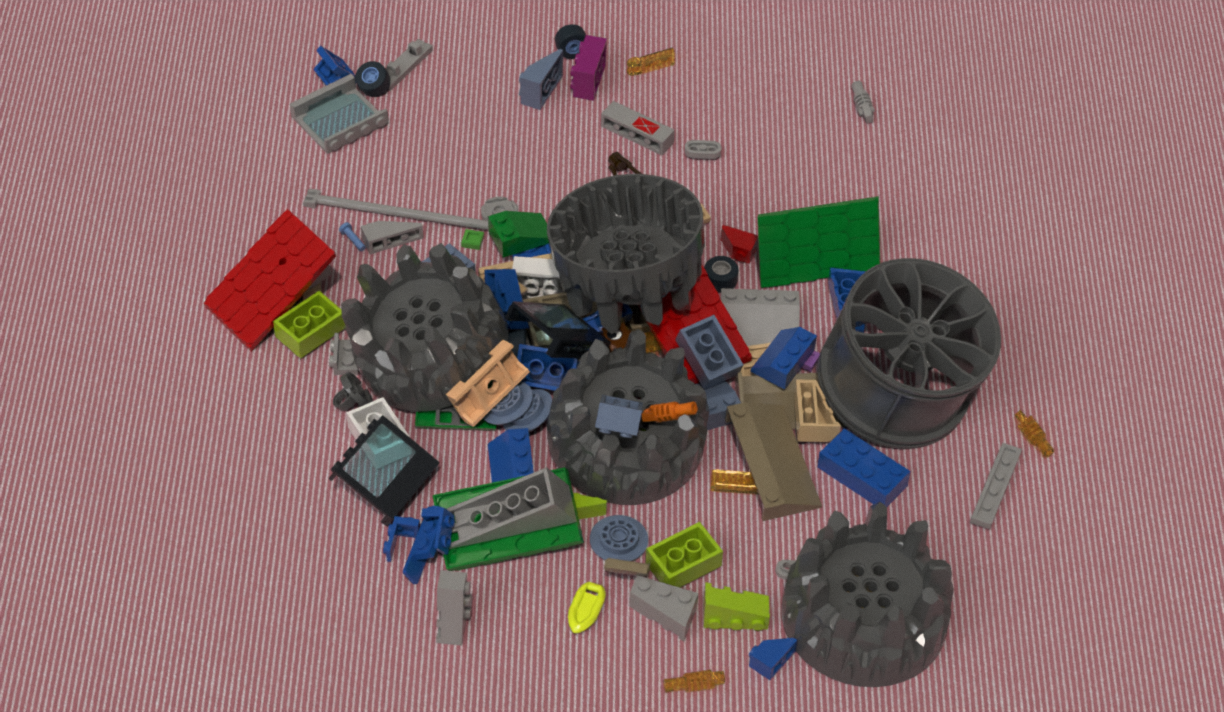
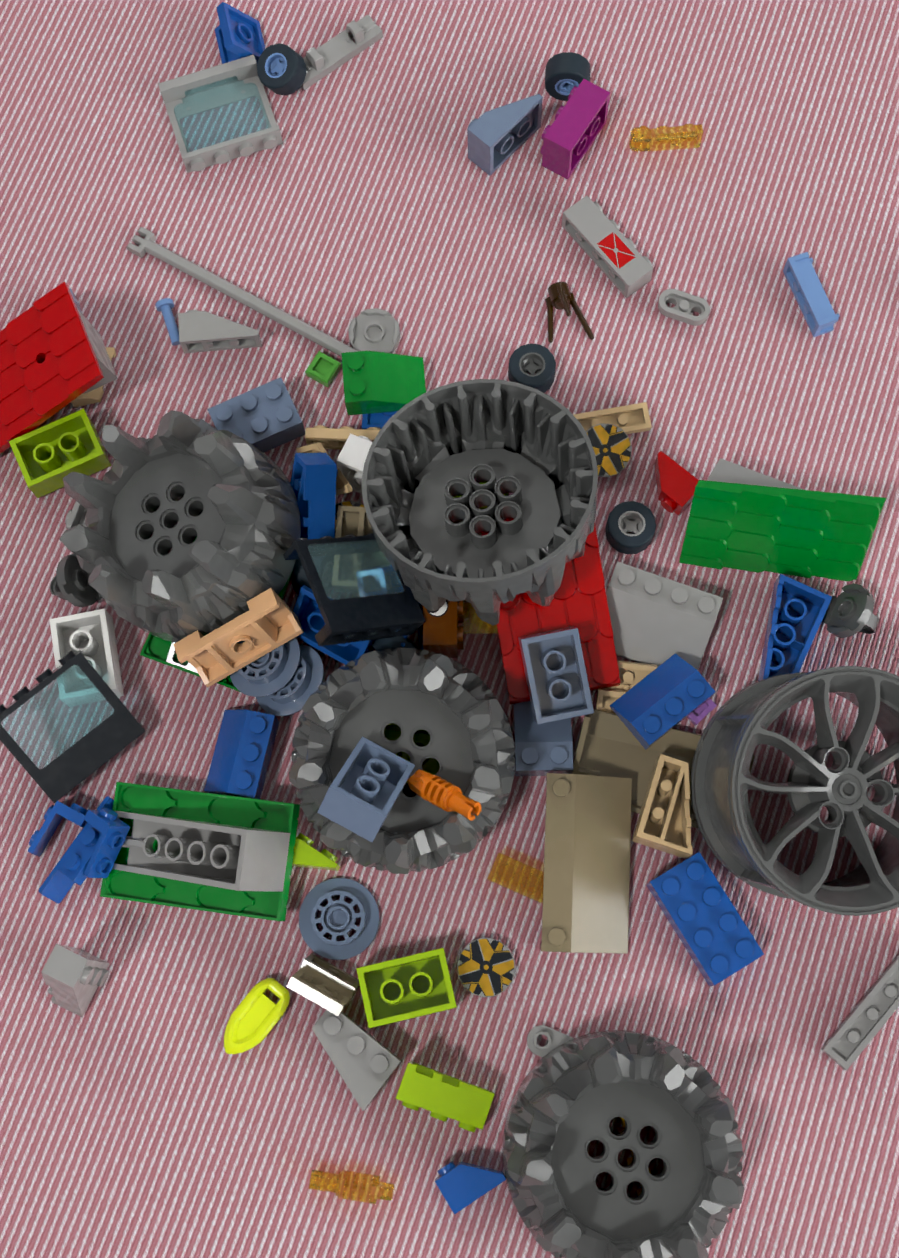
camera: 25 degrees right, 25 degrees up
none -> tile [457,938,515,998]
none -> medium blue container [783,252,840,337]

